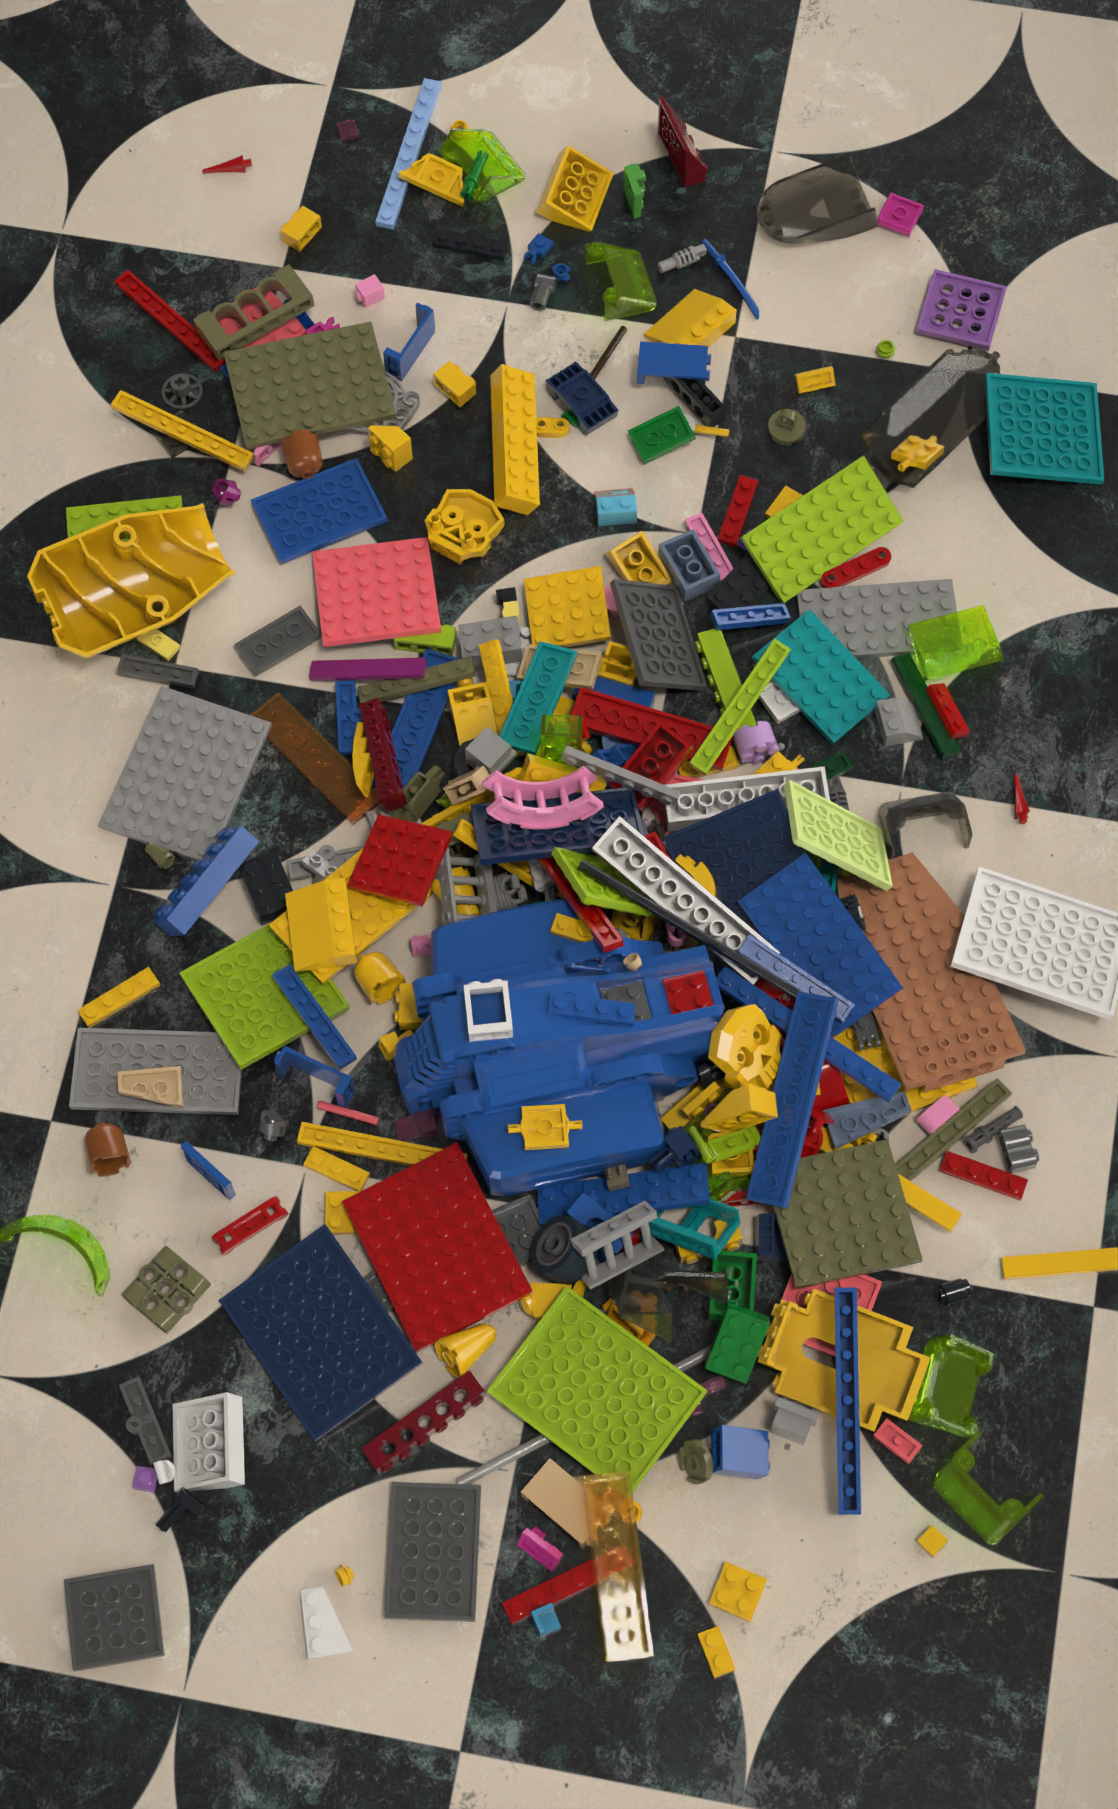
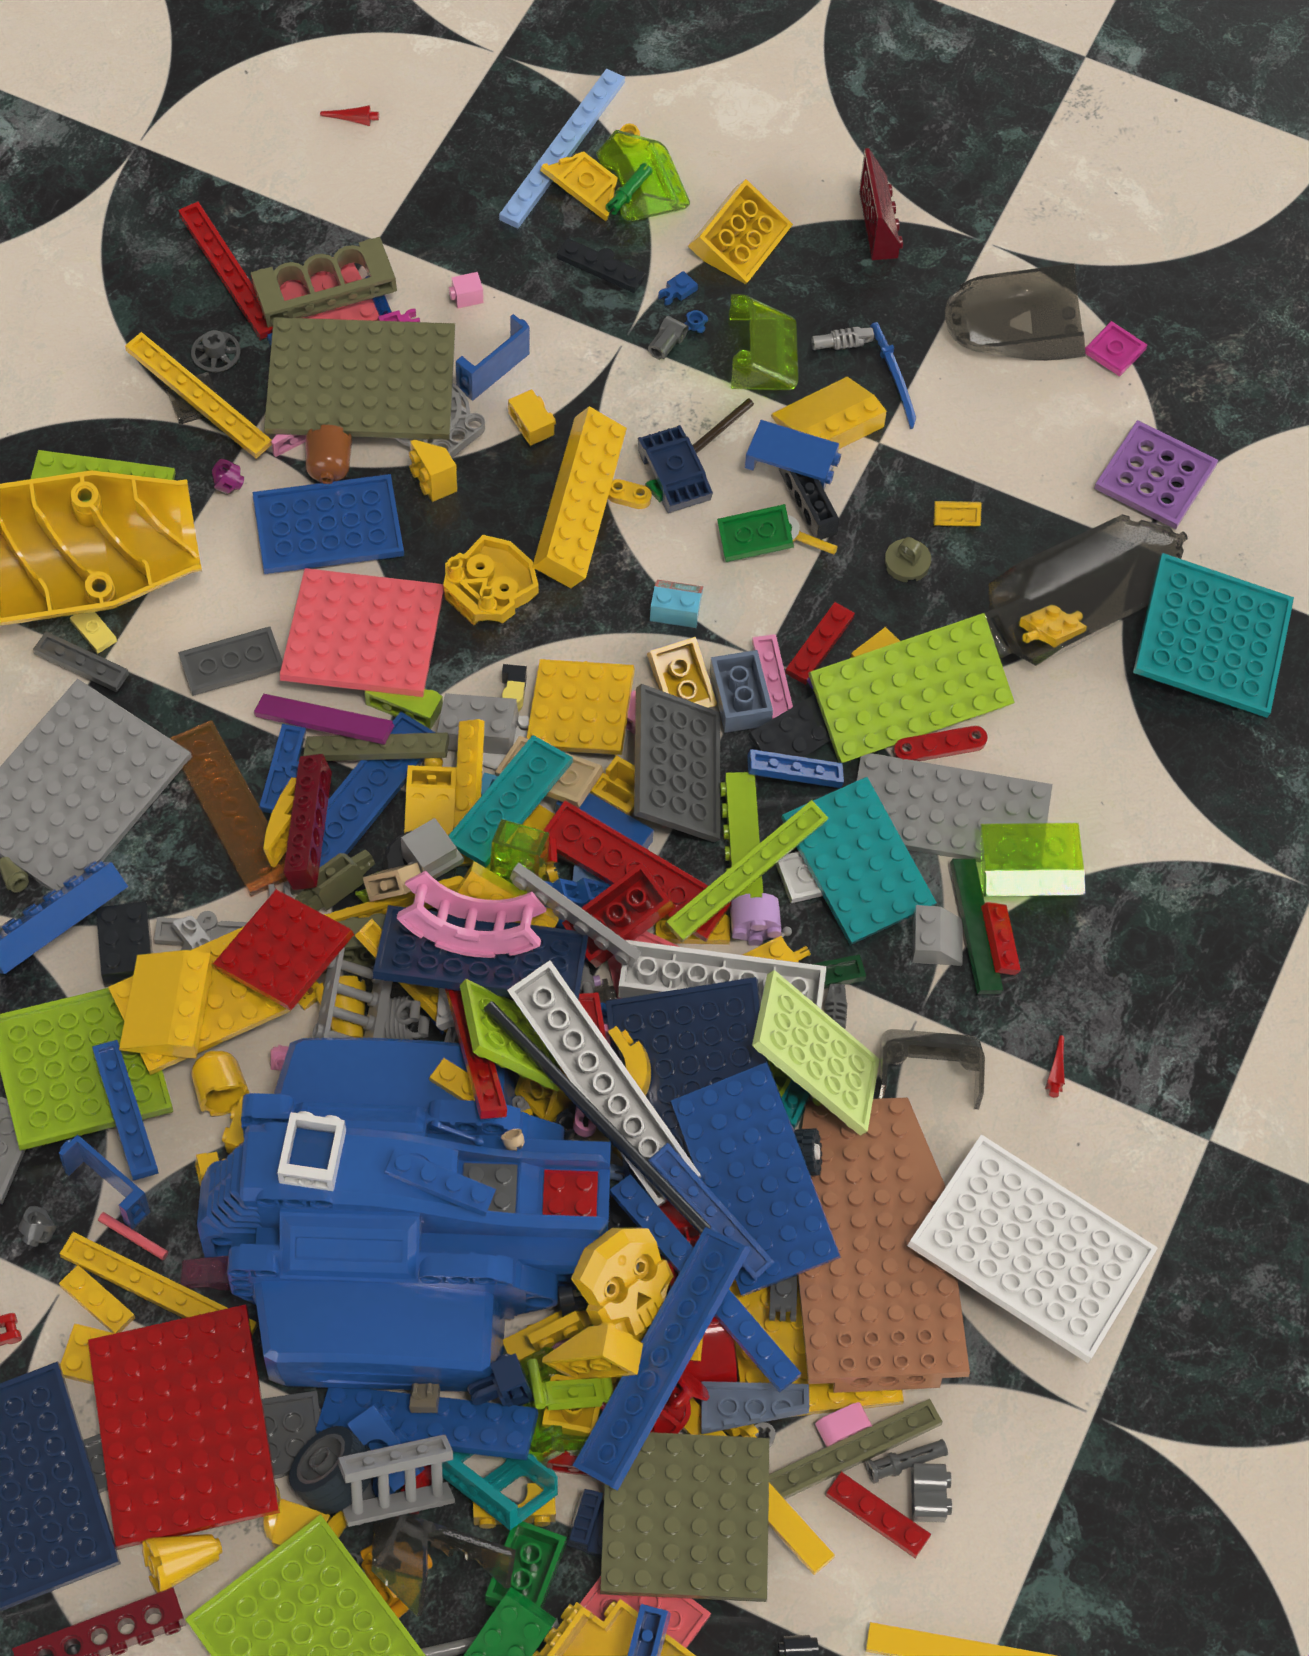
camera: 10 degrees right, 5 degrees down
yellow brick [280,206,322,252] -> none
clear pink tile [336,119,359,141] -> none
yellow plate [508,1104,582,1150] -> none
bright green plate [624,163,646,218] -> none
lime plate [876,340,895,358] -> none

